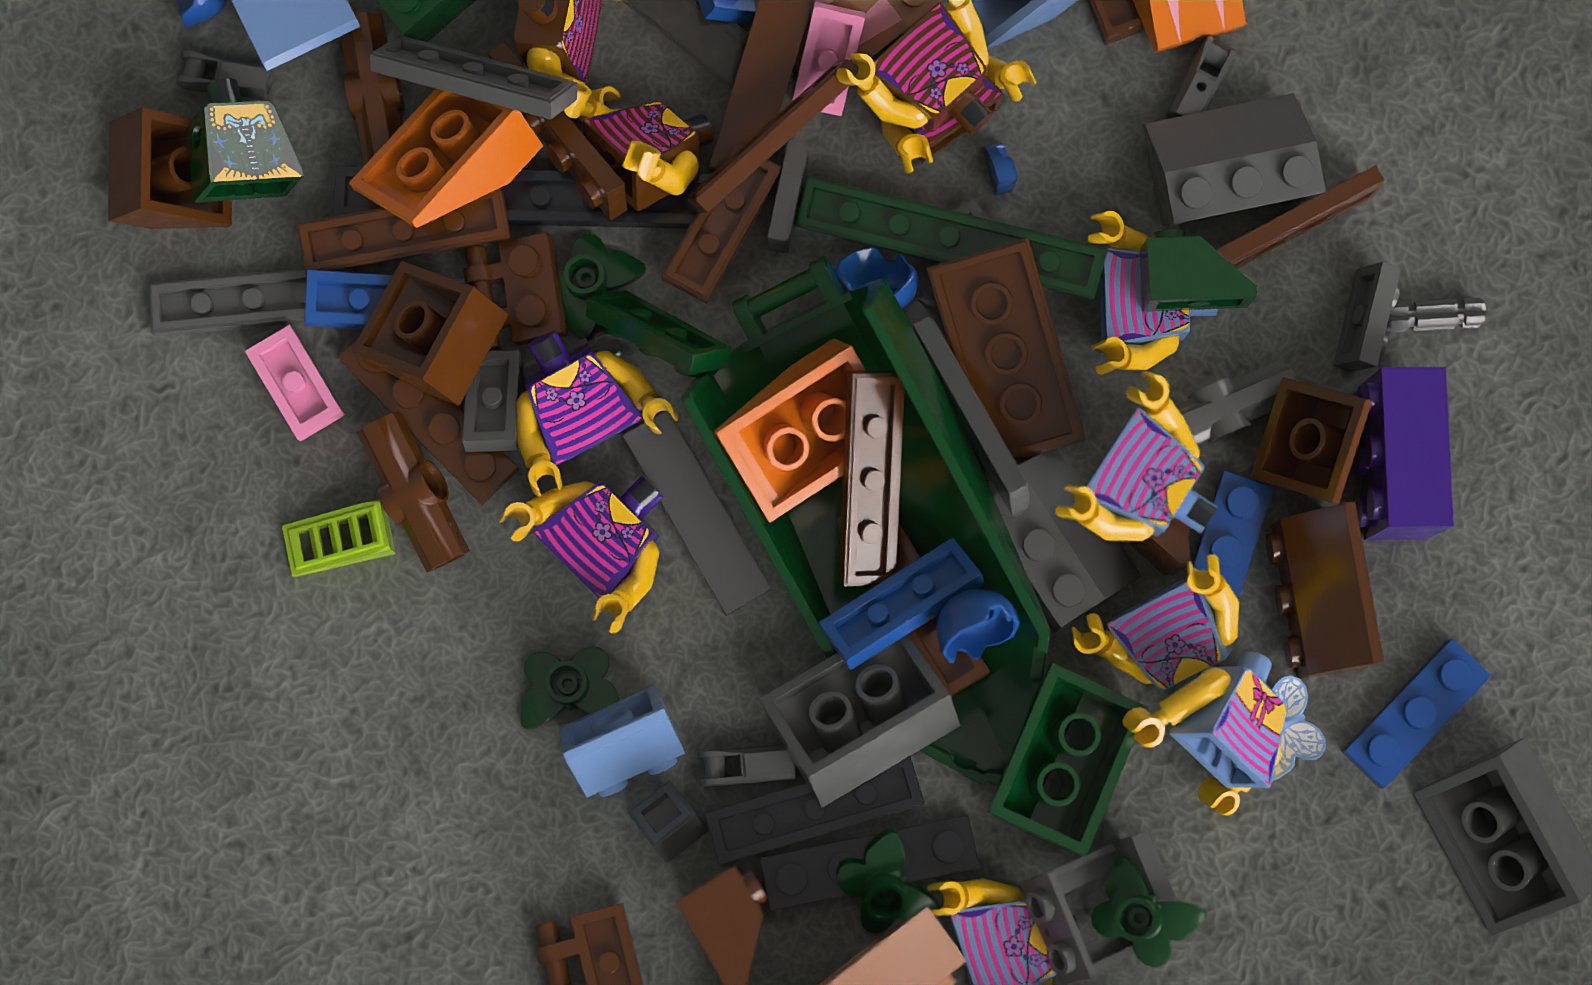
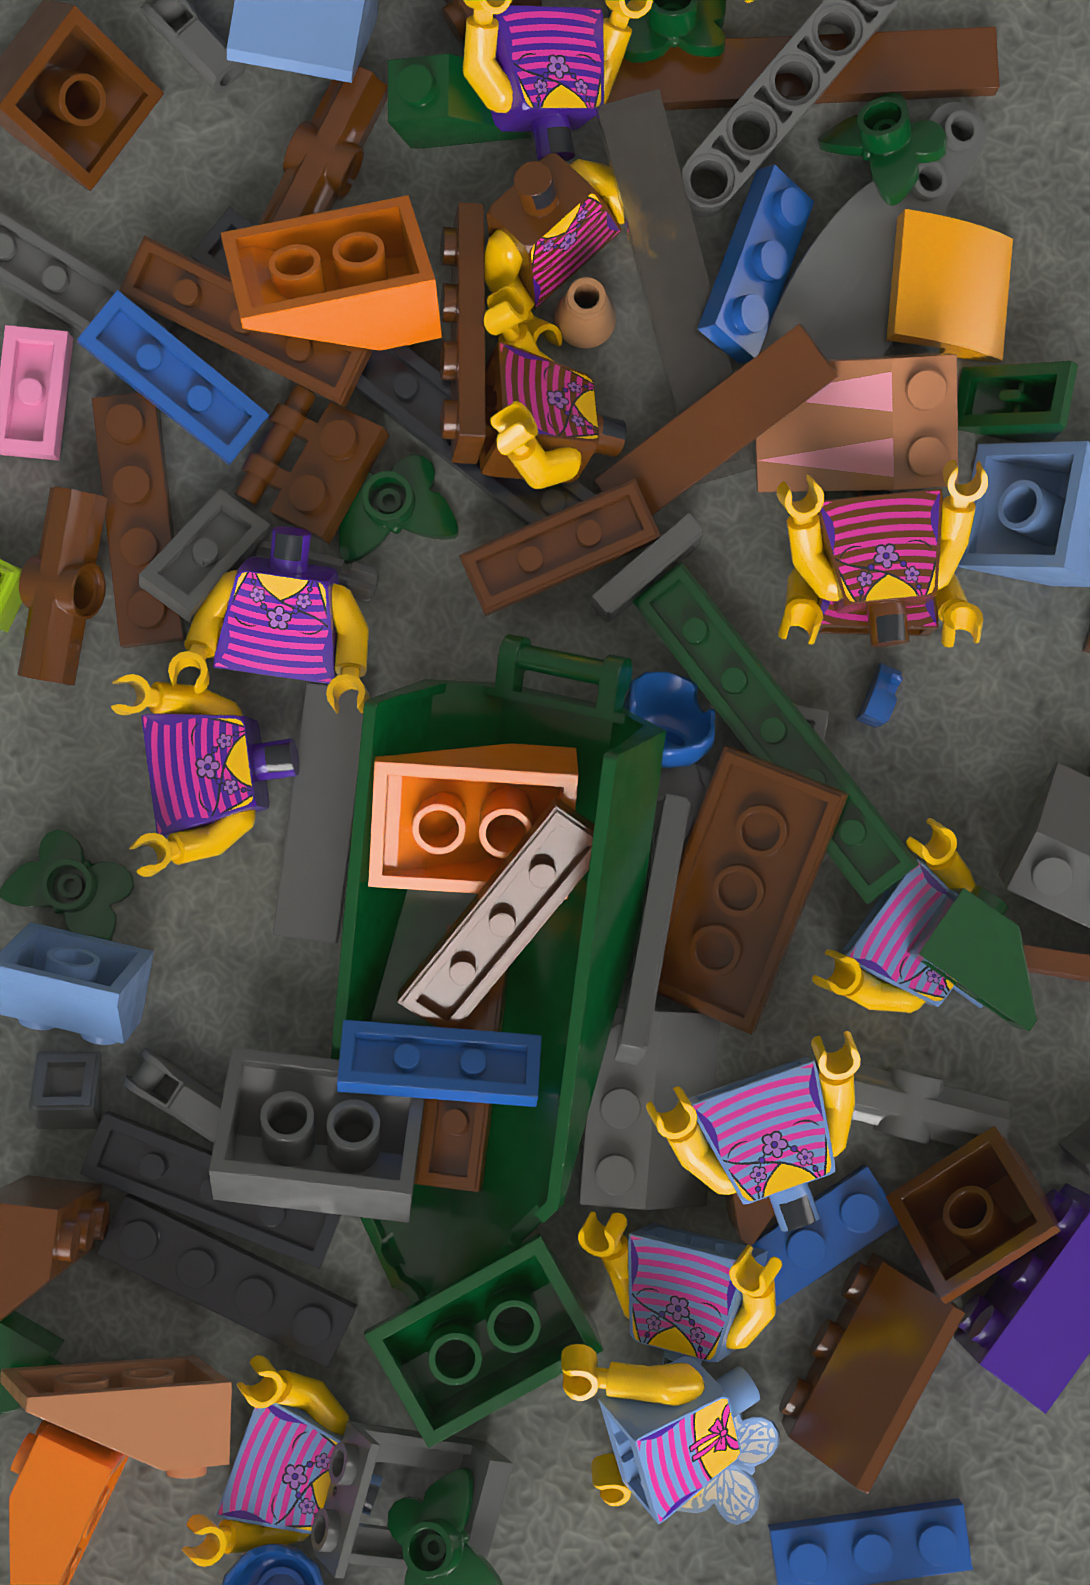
camera: 40 degrees right, 5 degrees up
torso [187,78,304,203] -> none
reddish brown slope [351,261,509,406] -> none
dark grey tile [370,35,577,119] -> none
dark green plate [585,290,732,377] -> none
reddish brown tile [687,59,858,213] -> none
bright pink plate [792,1,865,116] -> none
dark green animal [836,827,939,933] -> none
blue hair [936,589,1019,663] -> none
none -> medium nougat cone [554,277,616,349]

